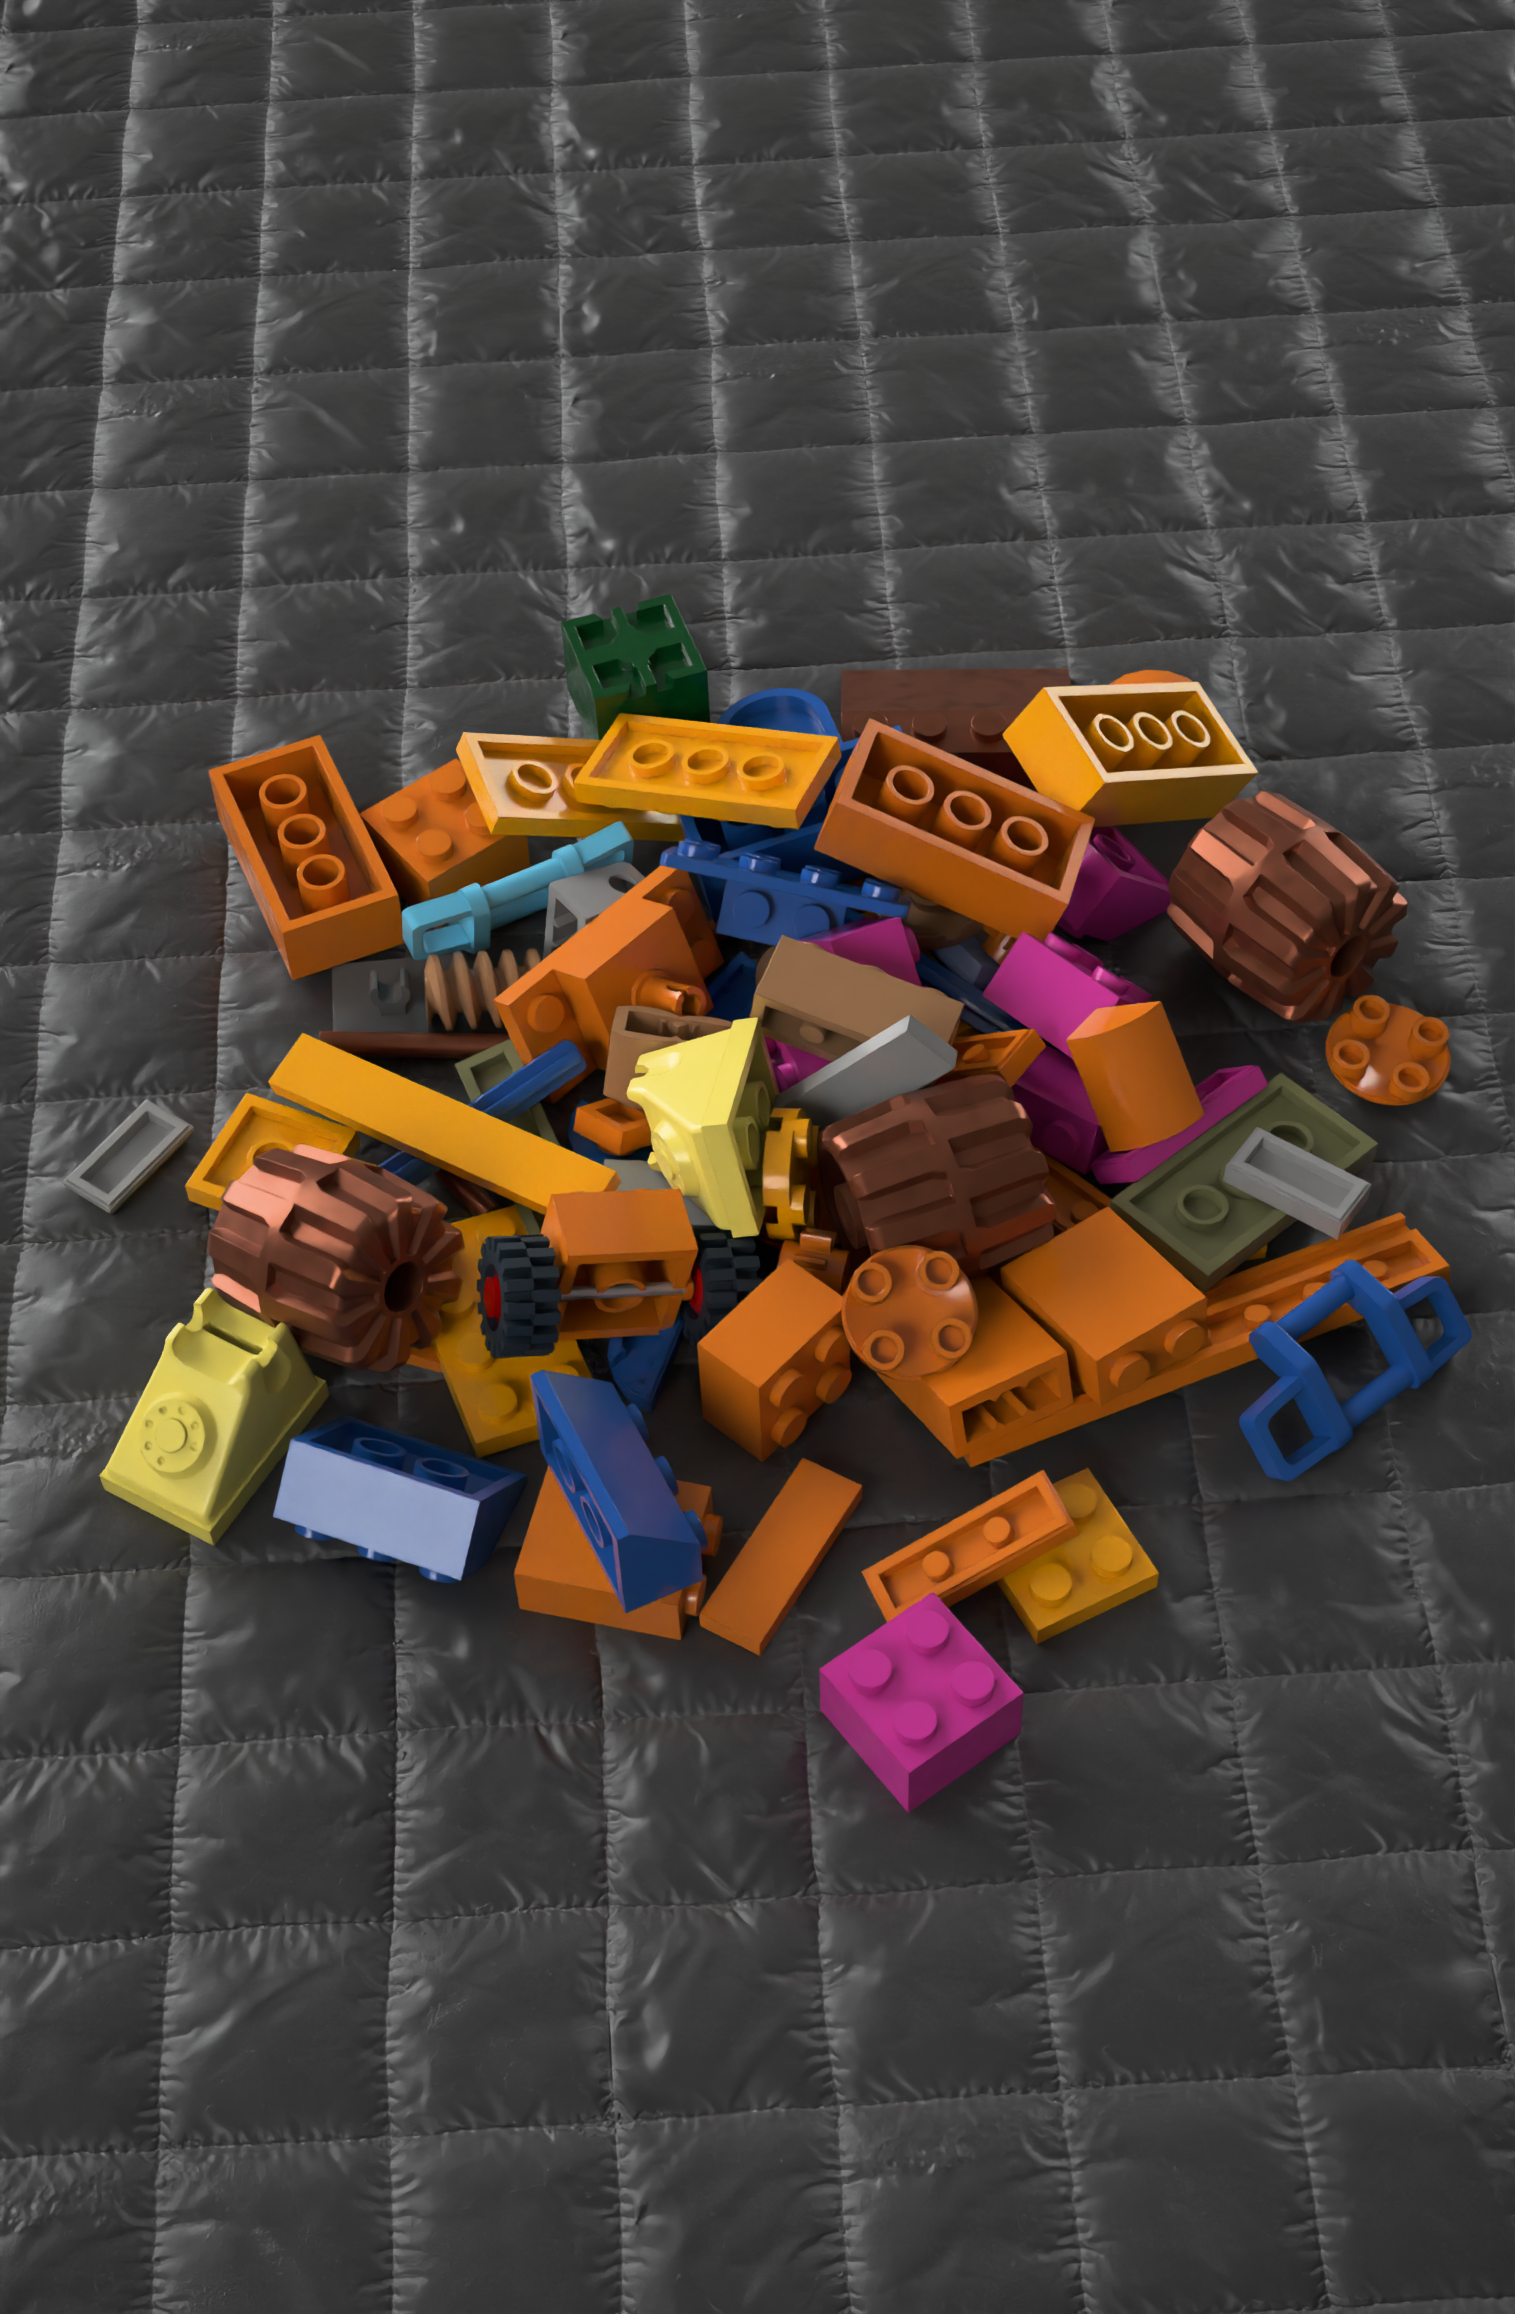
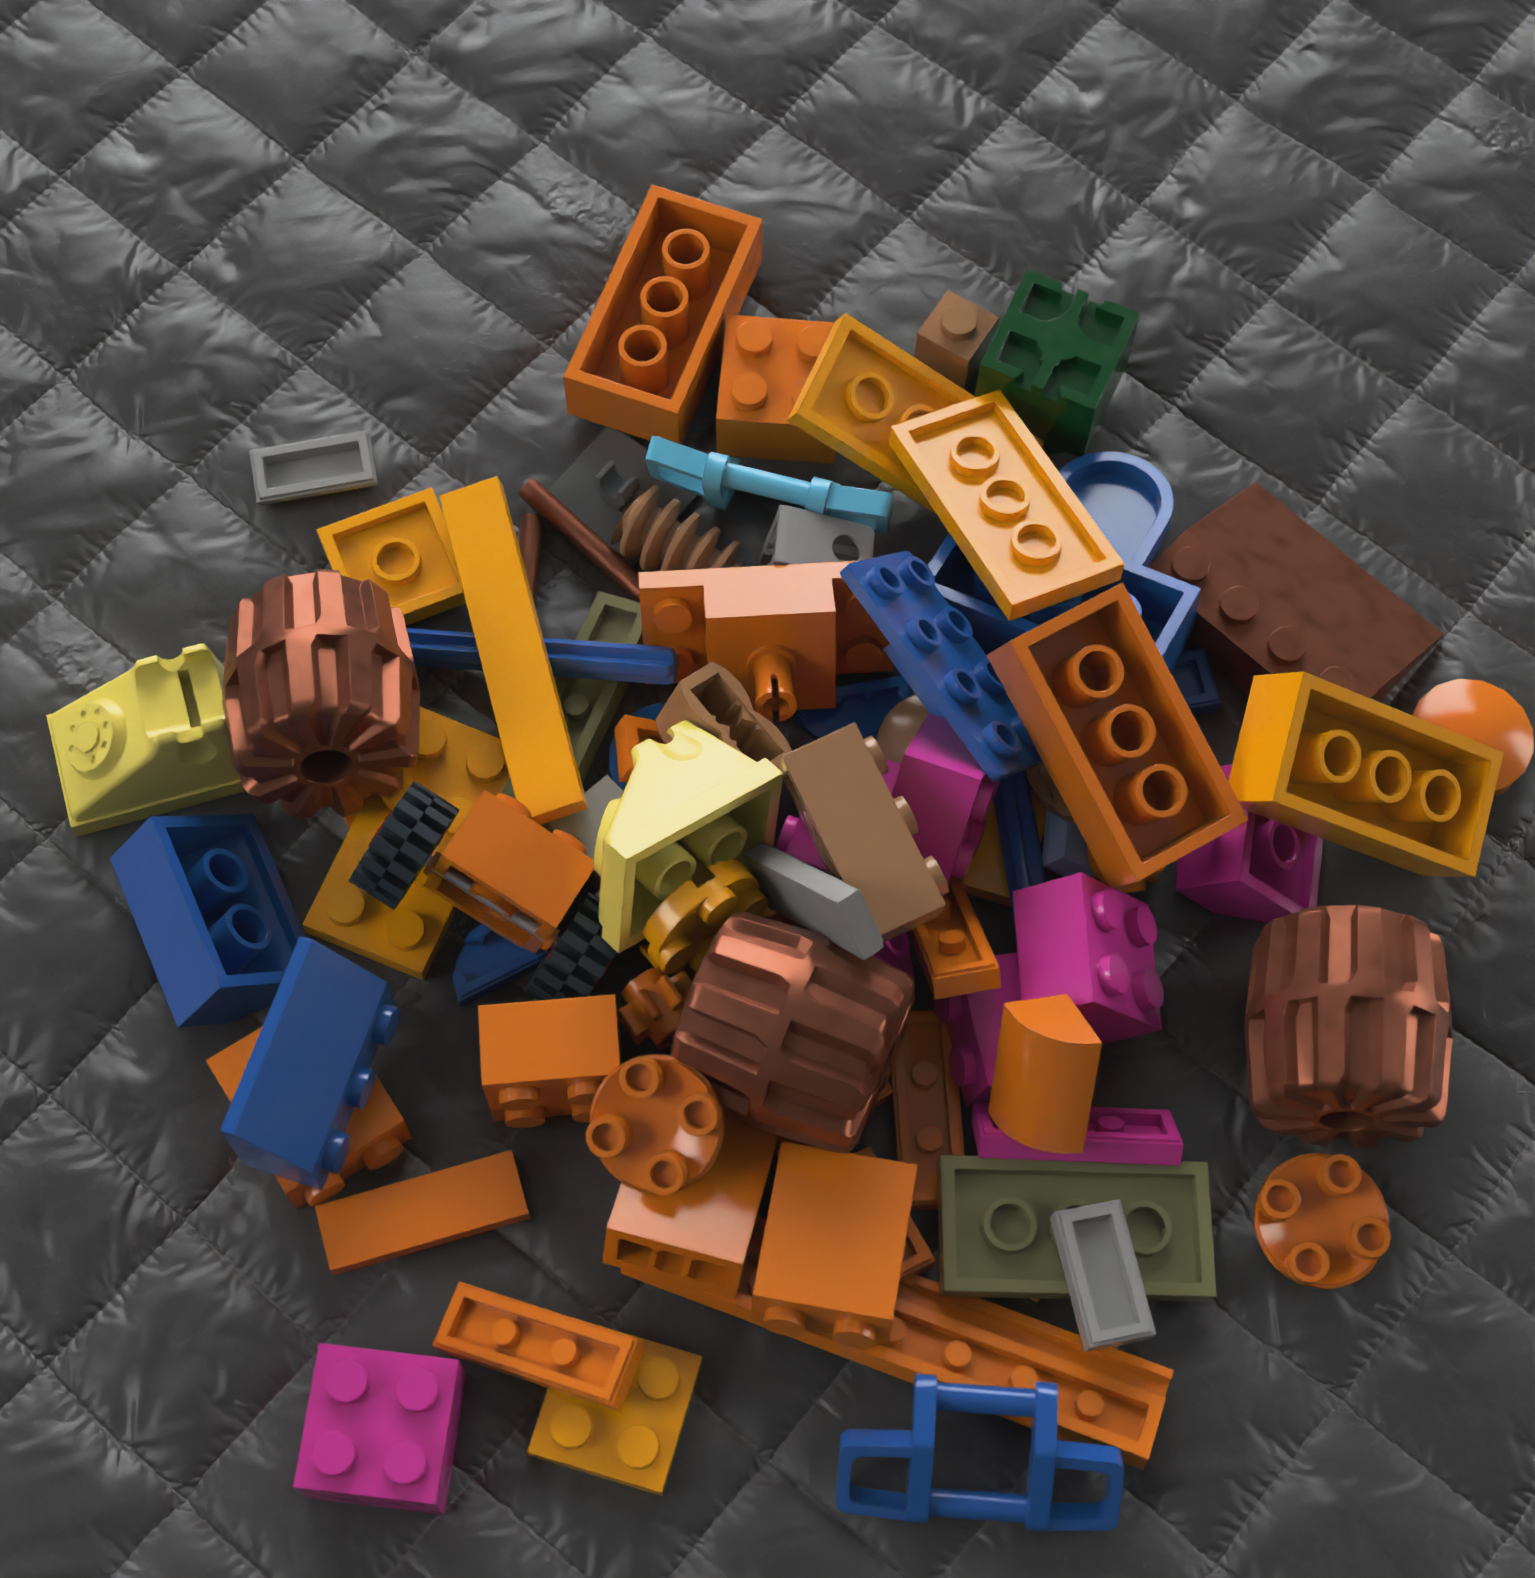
camera: 40 degrees right, 15 degrees up
none -> medium nougat brick [914,290,999,392]

